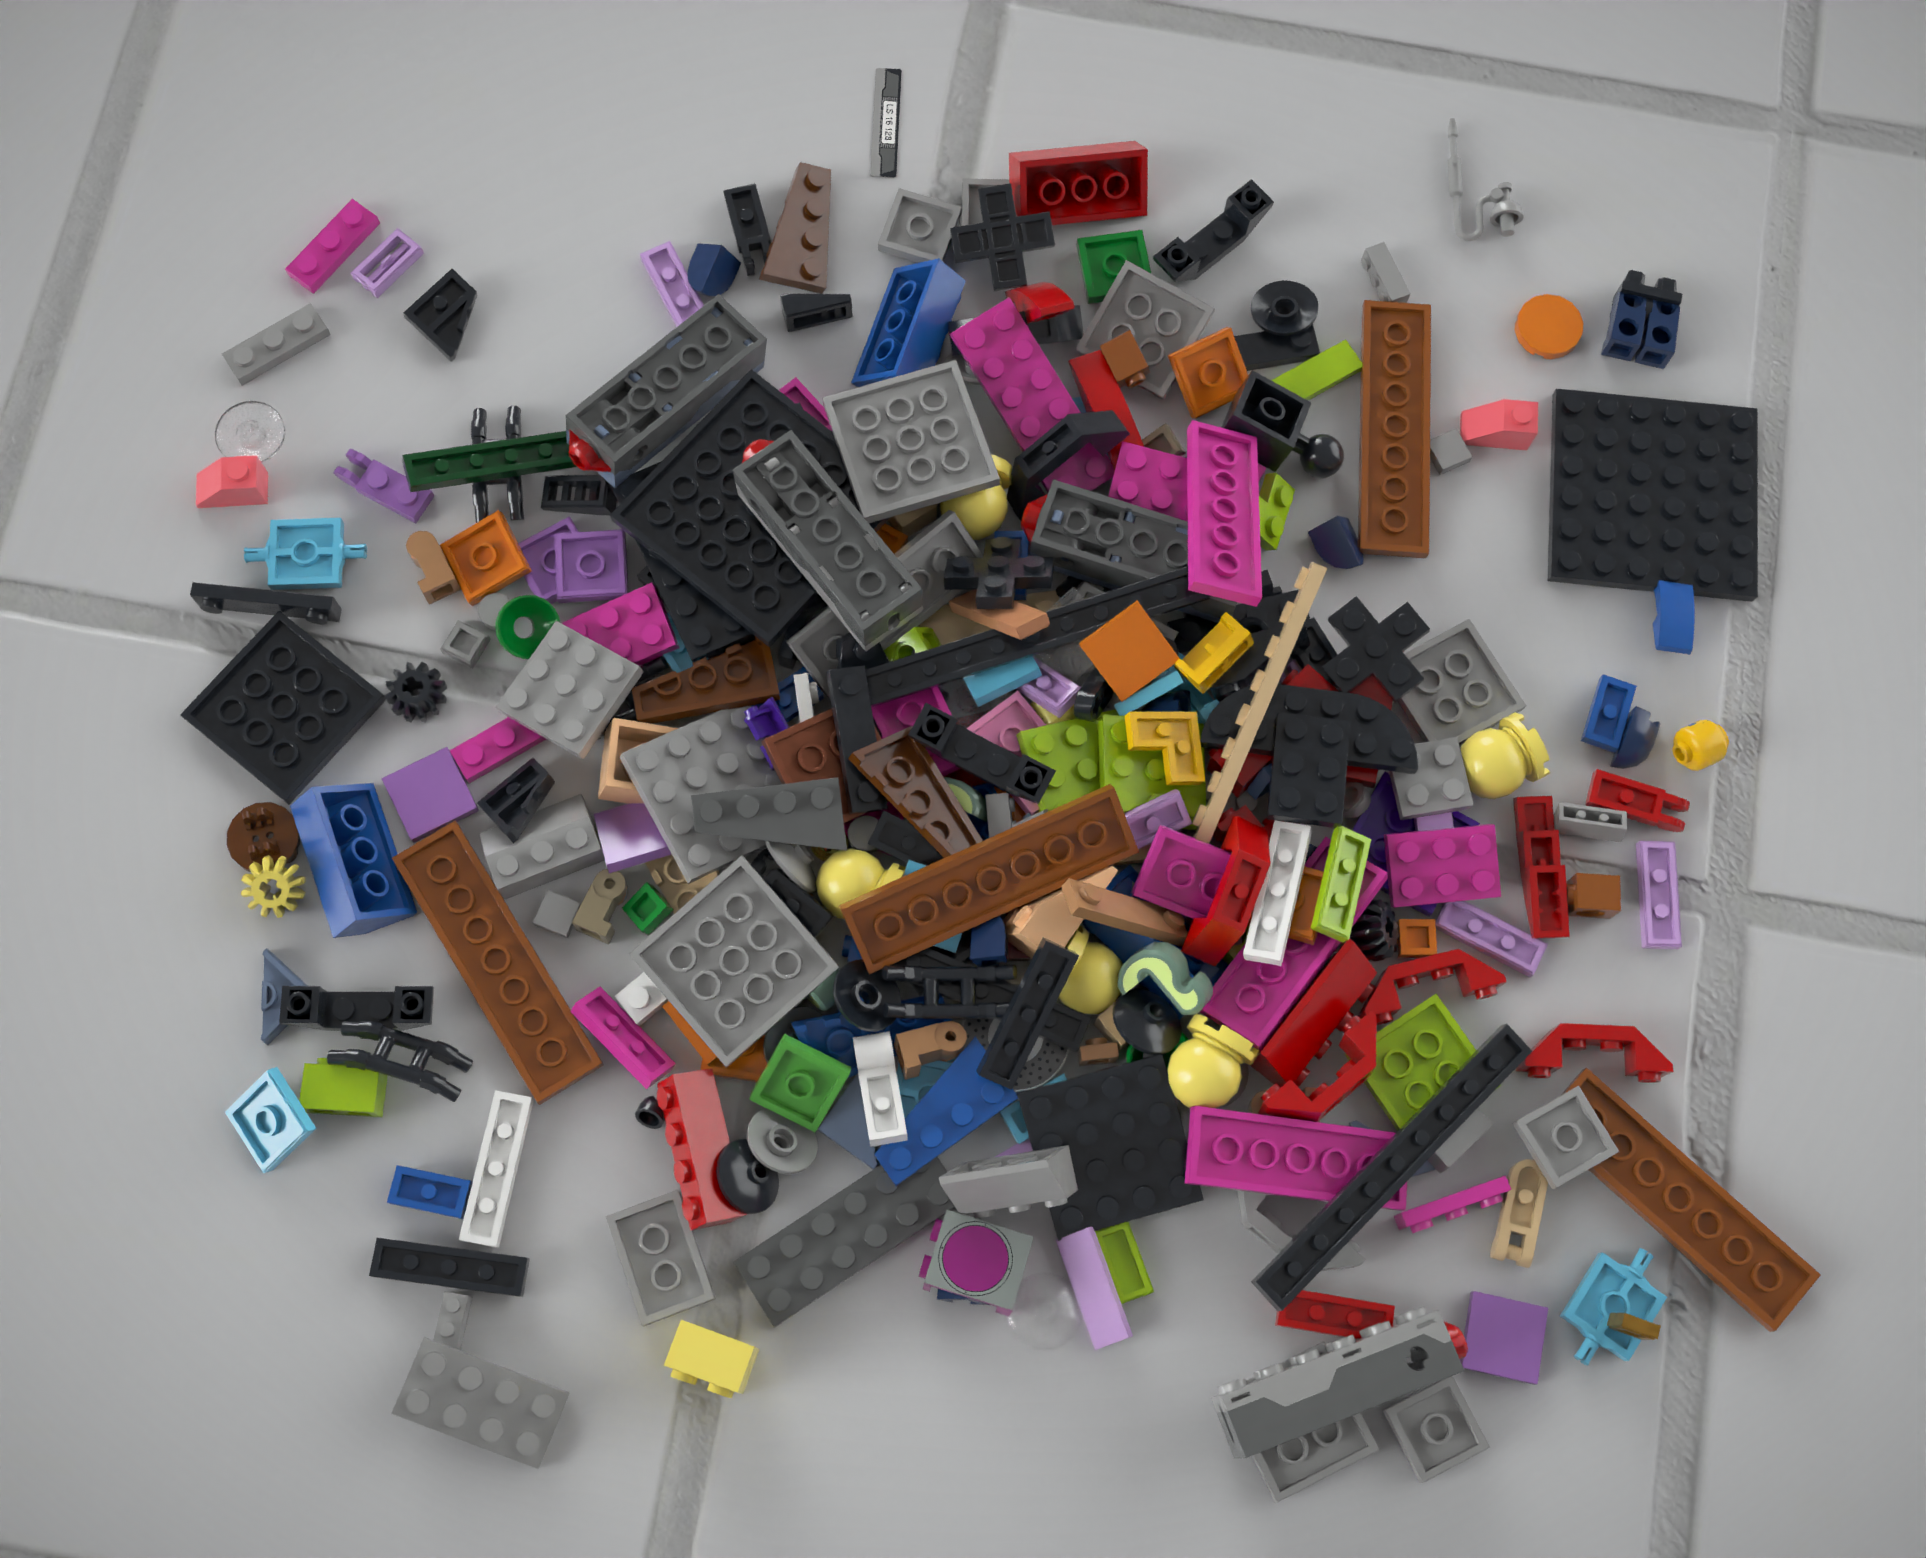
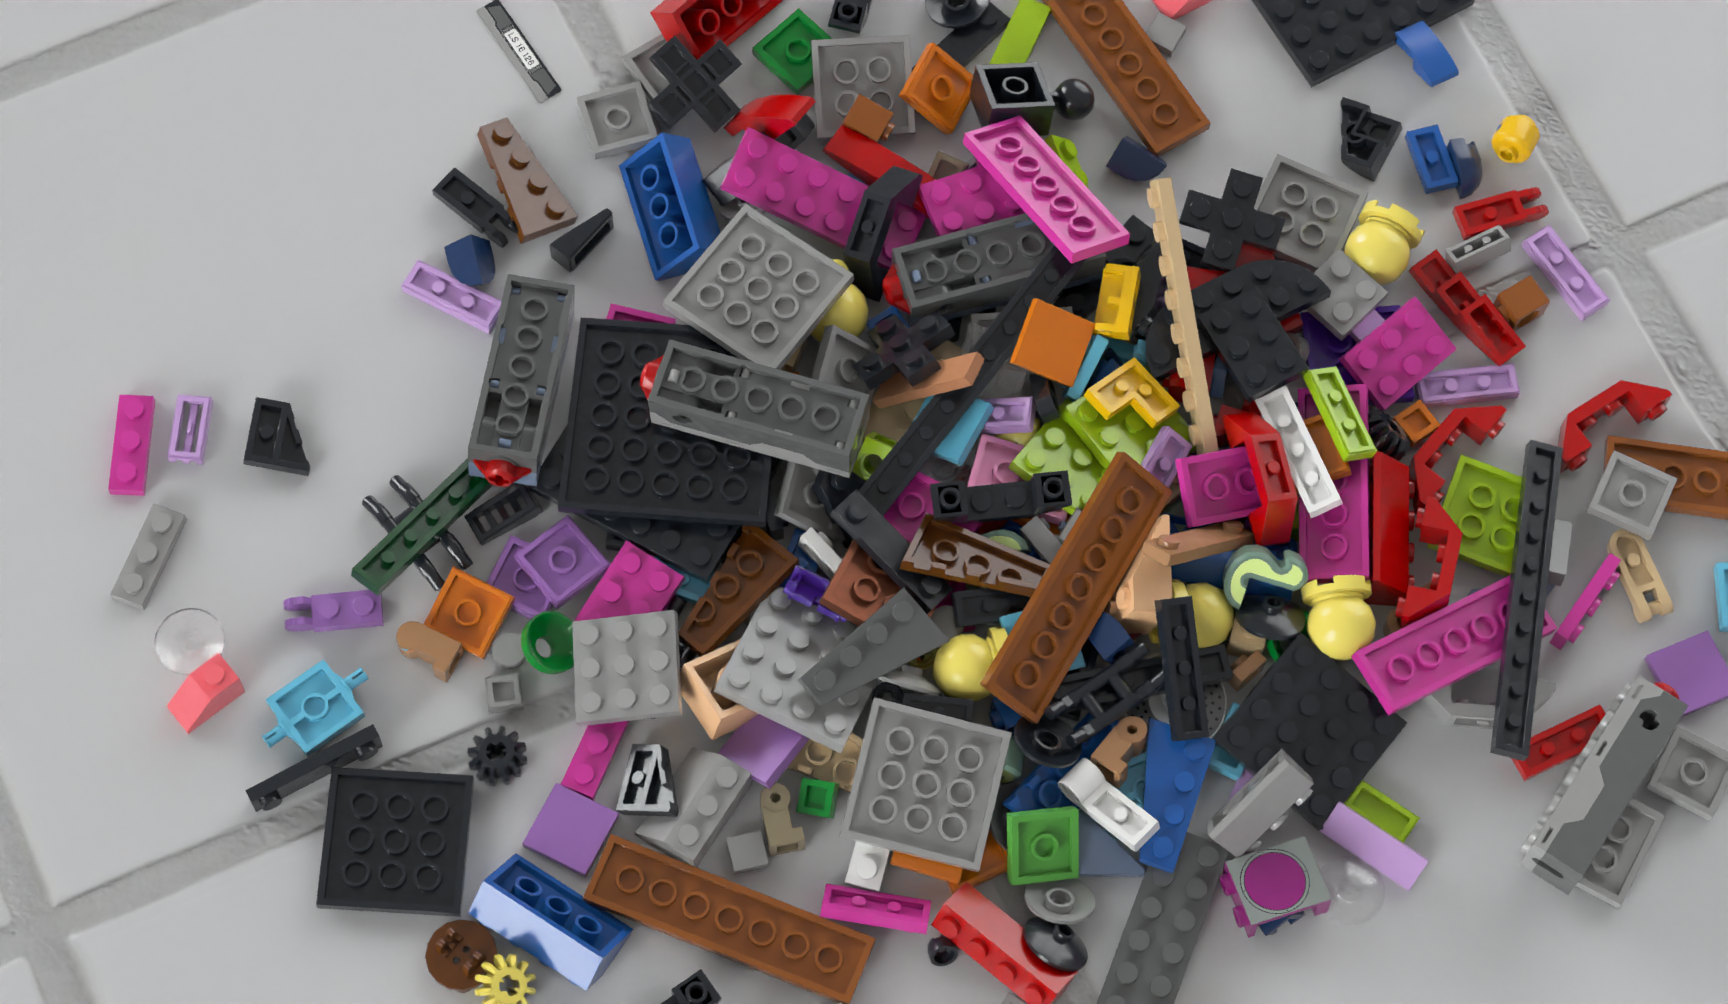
camera: 35 degrees left, 5 degrees down
none -> black slope [1340,97,1402,182]

